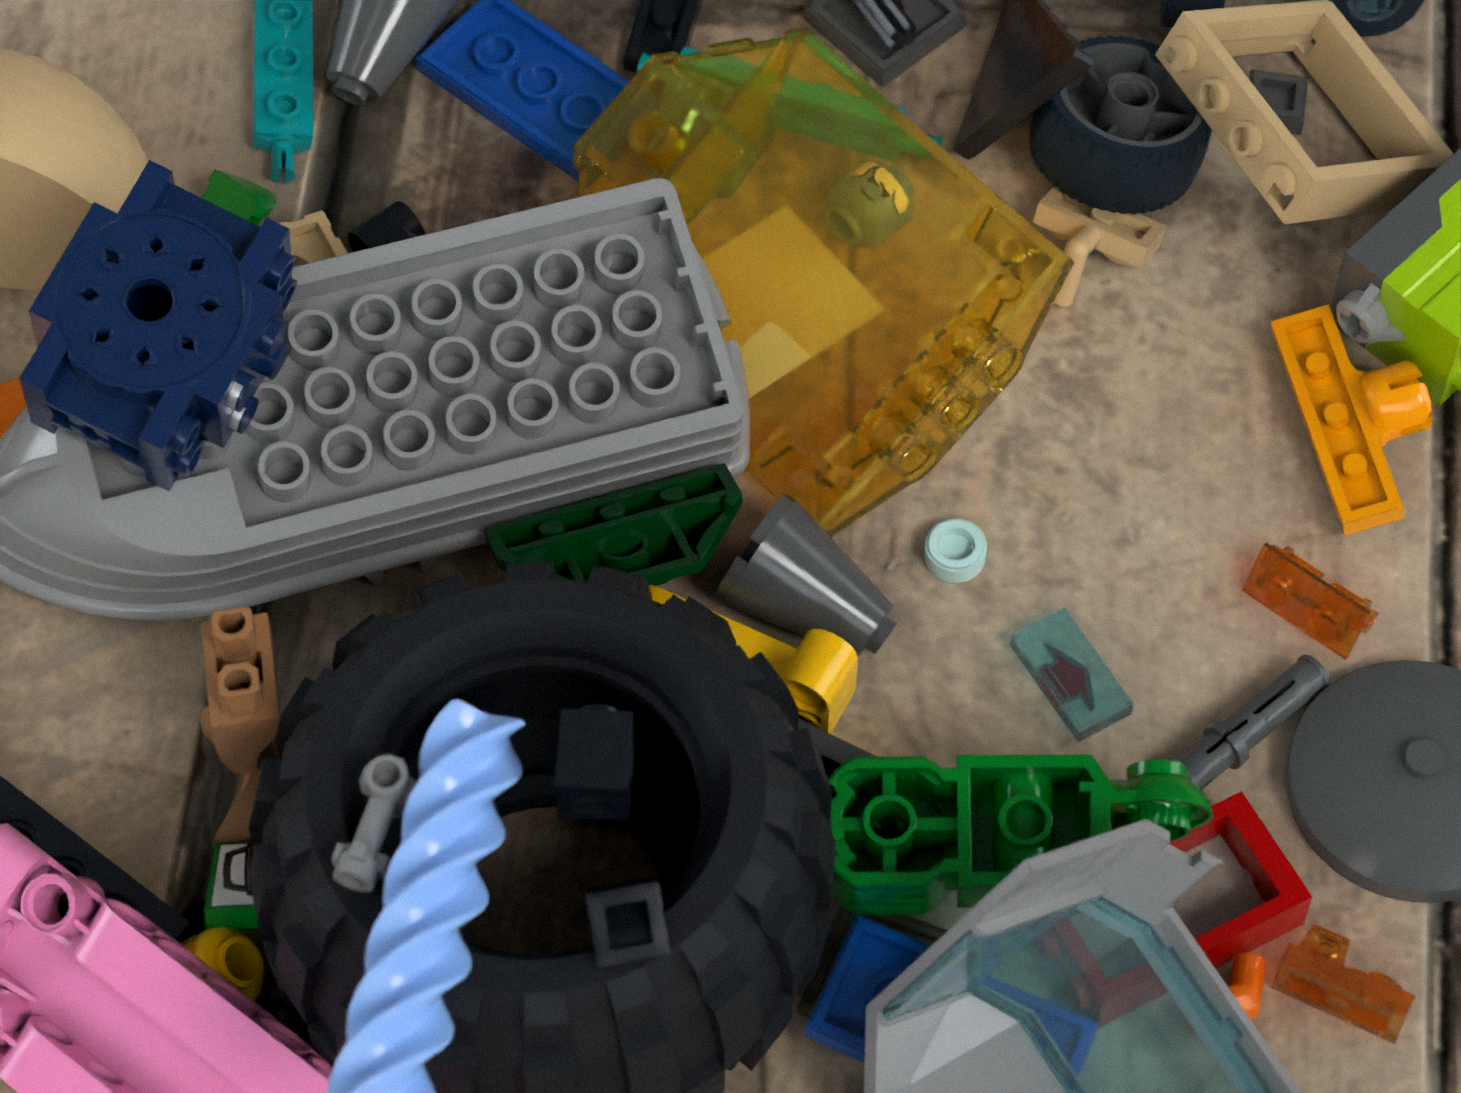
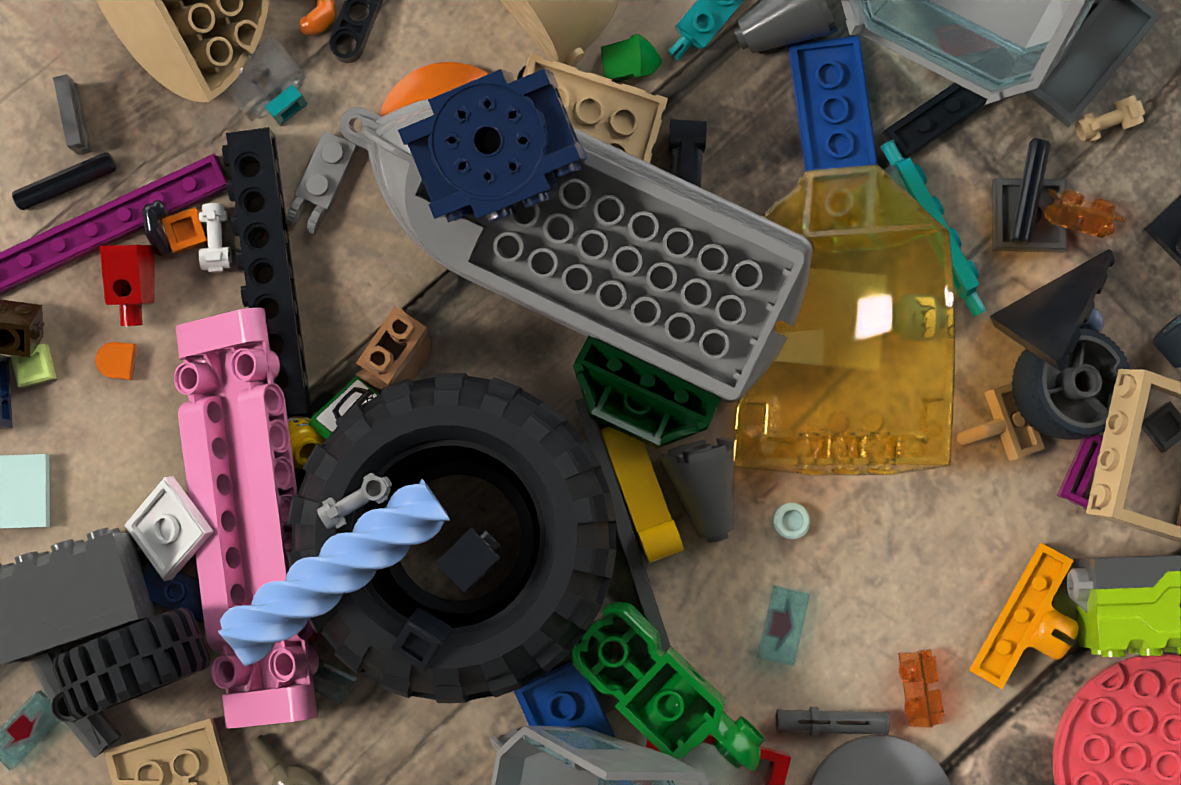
camera: 45 degrees right, 25 degrees up
none -> magenta tile [1057,434,1103,510]

